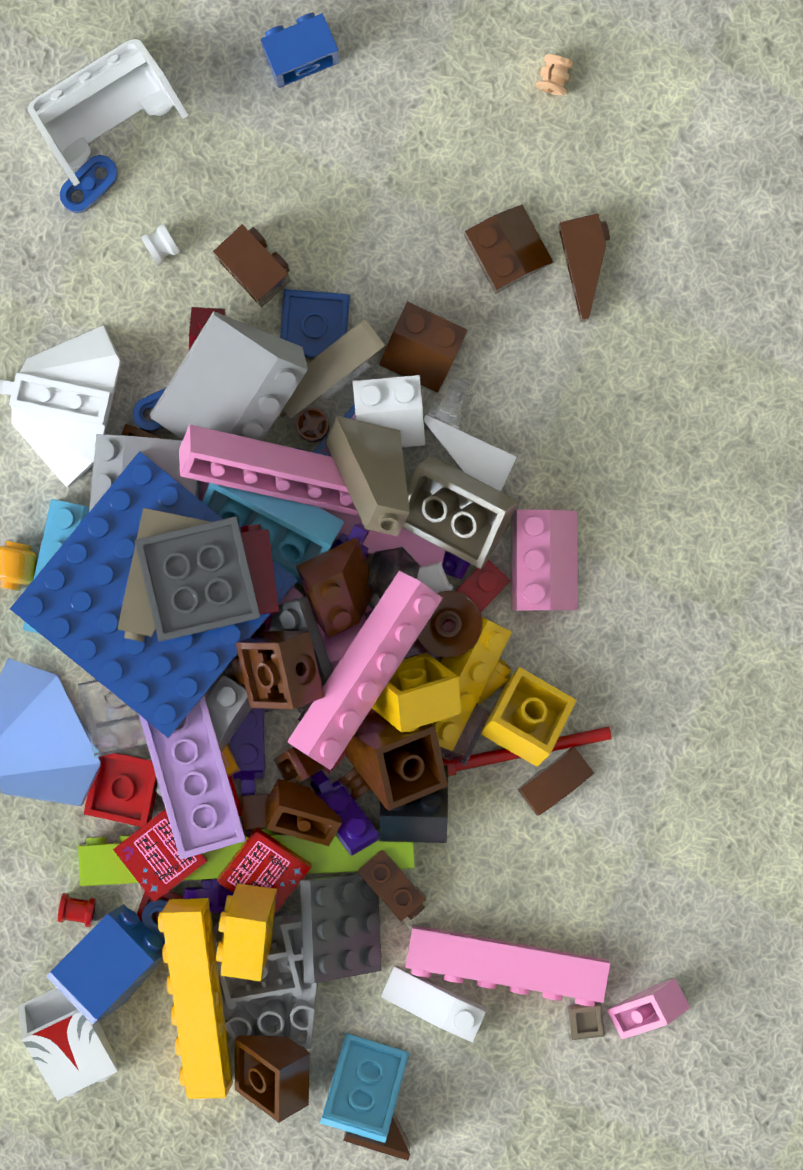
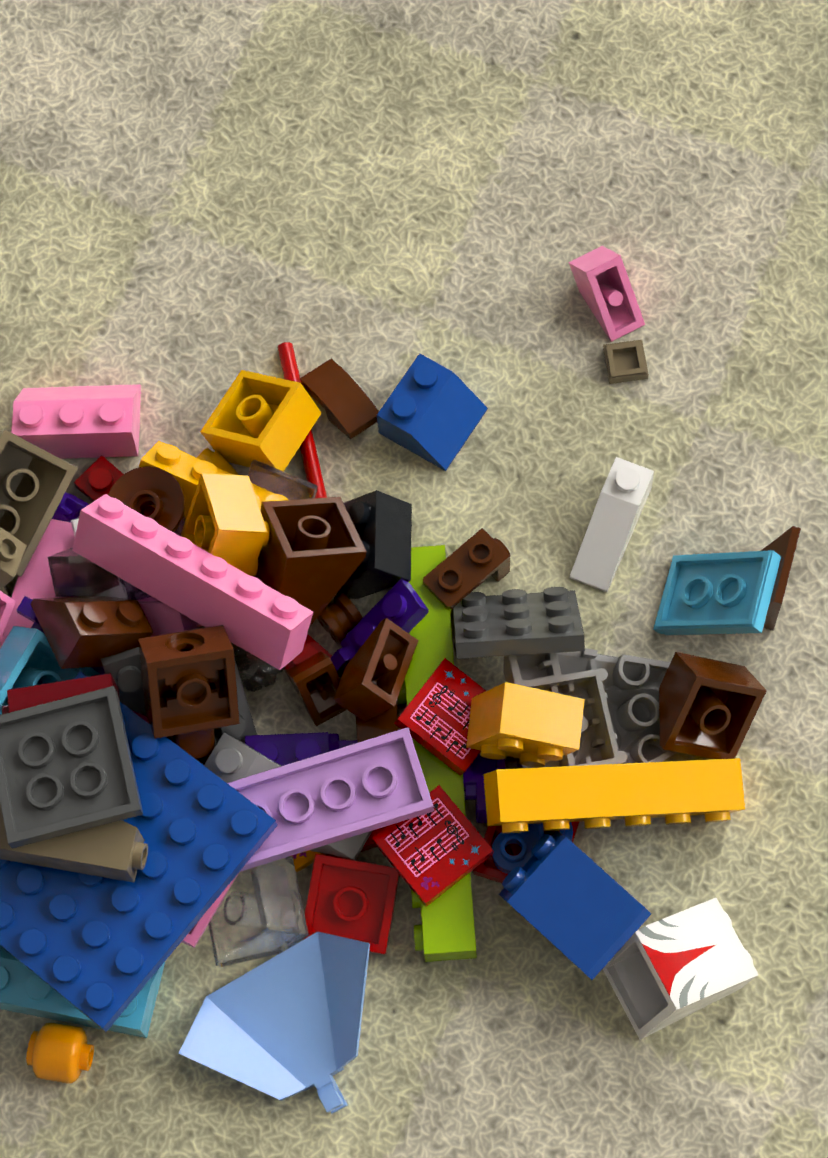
camera: 85 degrees left, 20 degrees down
red bush [57,893,96,928] -> none
bright pink brick [405,925,610,1007] -> none
none -> blue slope [377,353,488,471]

